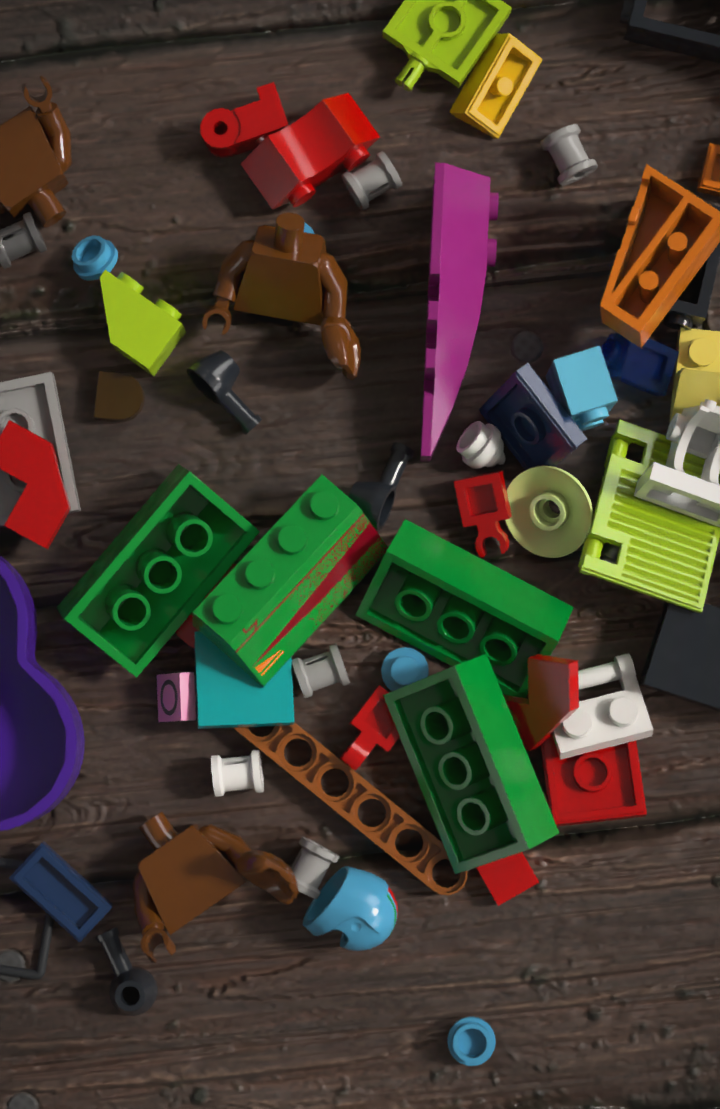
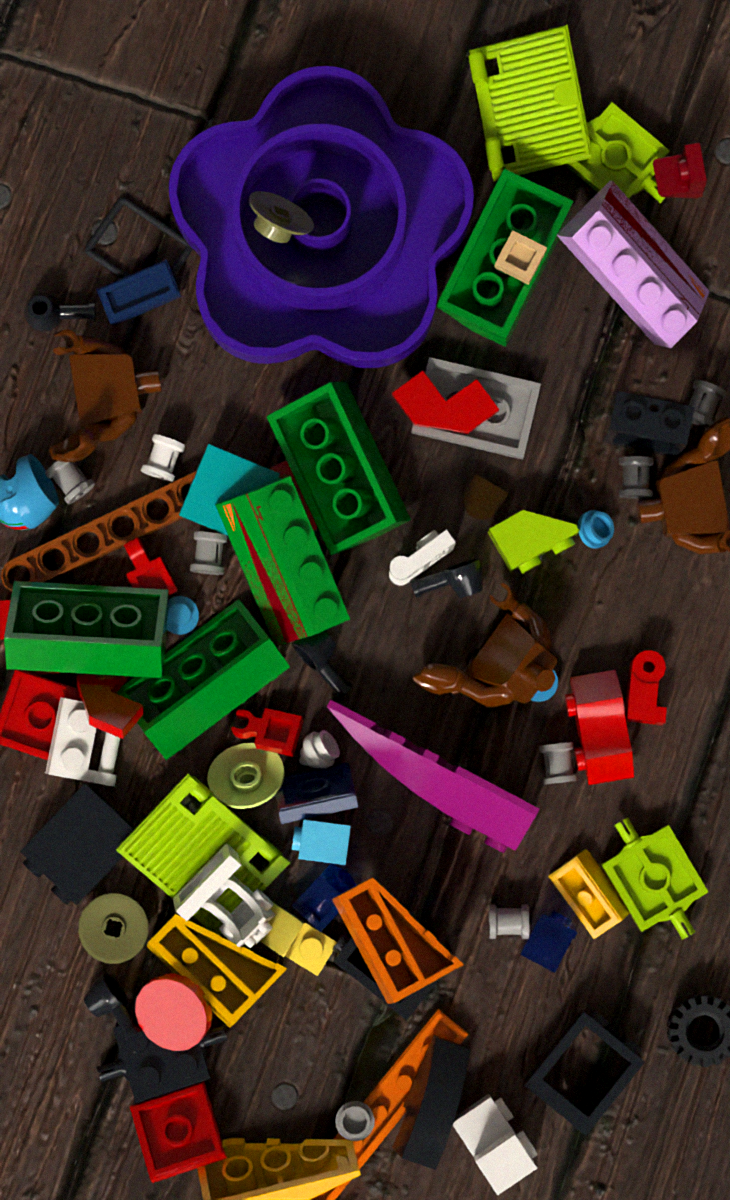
camera: 110 degrees right, 0 degrees up
bright pink tile [157,672,197,722] -> none
none -> white plate [389,529,456,586]
none -> clear blue bracket [520,910,578,973]

